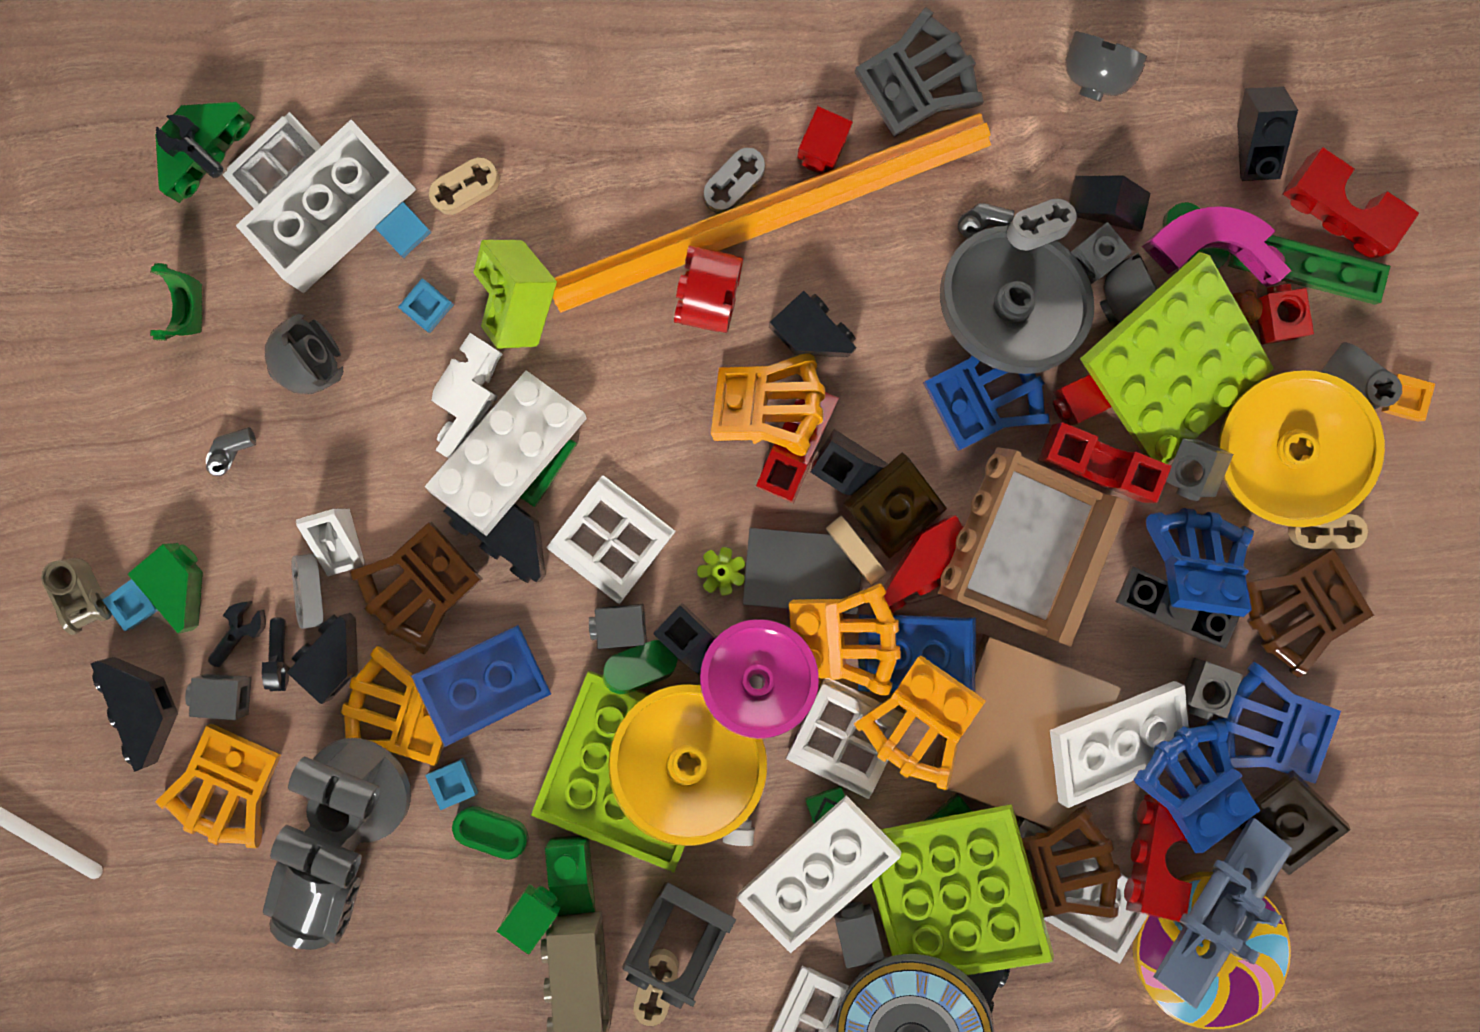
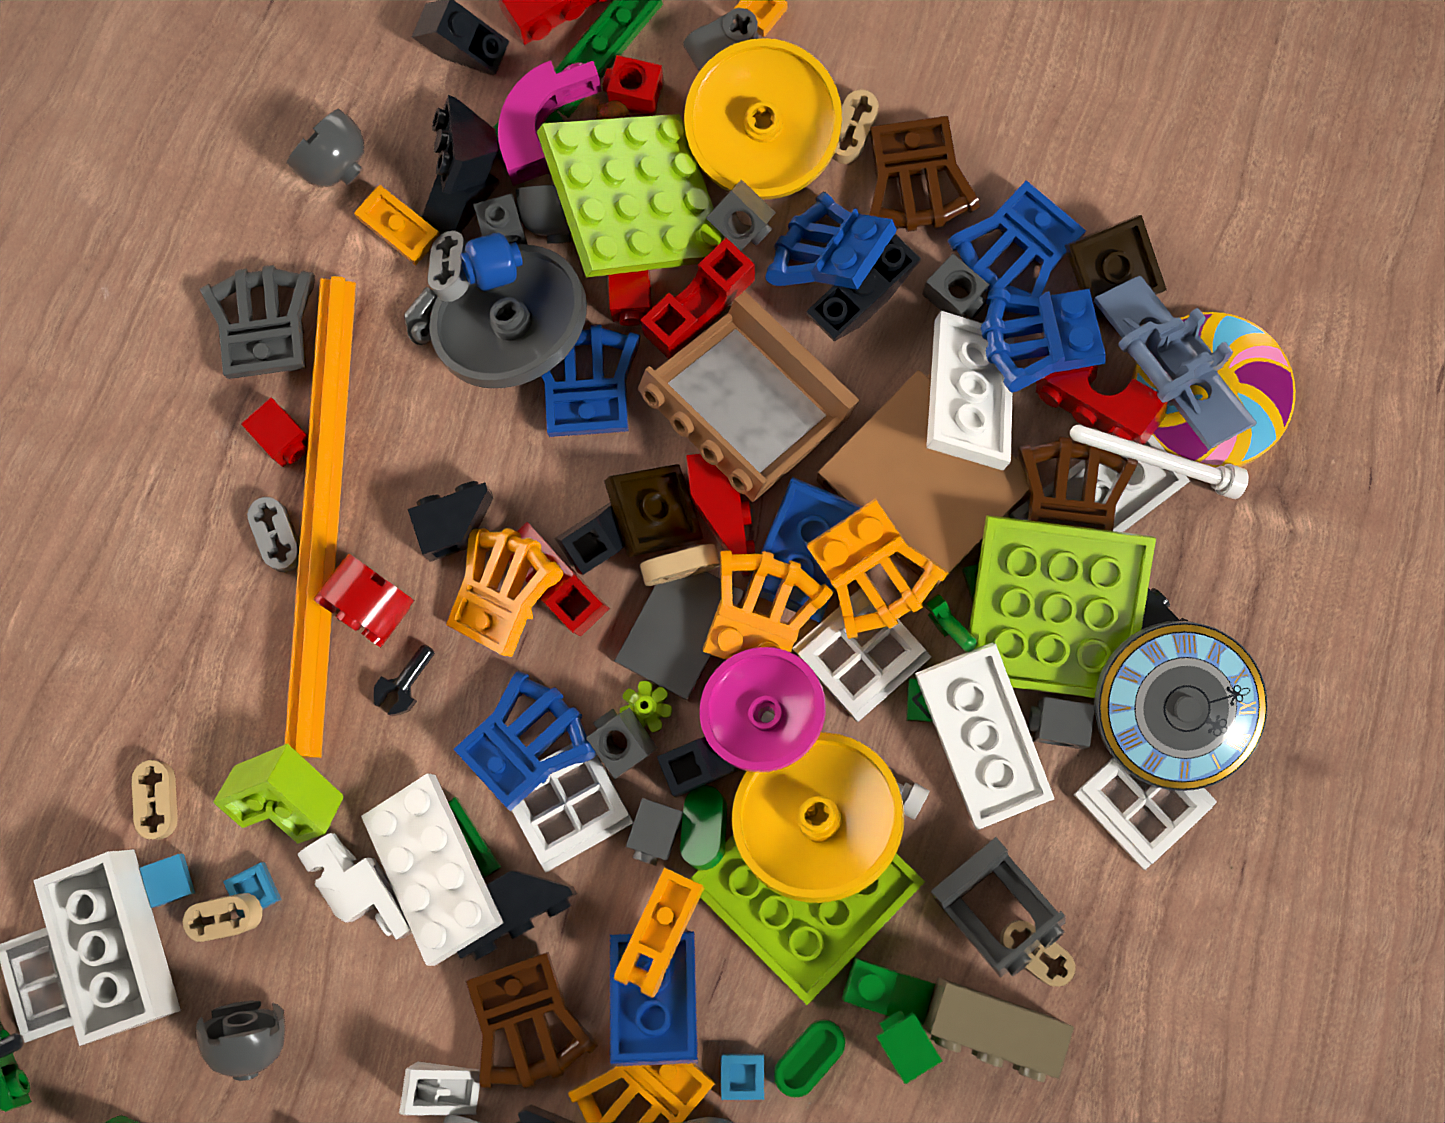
camera: 65 degrees left, 10 degrees down
none -> tan beam [183,893,262,942]
none -> light orange plate [354,184,440,266]
none -> black bar [373,645,435,716]
none -> black slope [432,95,498,194]
none -> blue plate [454,670,597,811]
none -> blue head [460,233,523,291]
none -> dark grey brick [586,707,658,779]
none -> light orange plate [614,868,704,998]
none -> green bar [923,594,977,652]
none -> white piece [1070,425,1249,499]

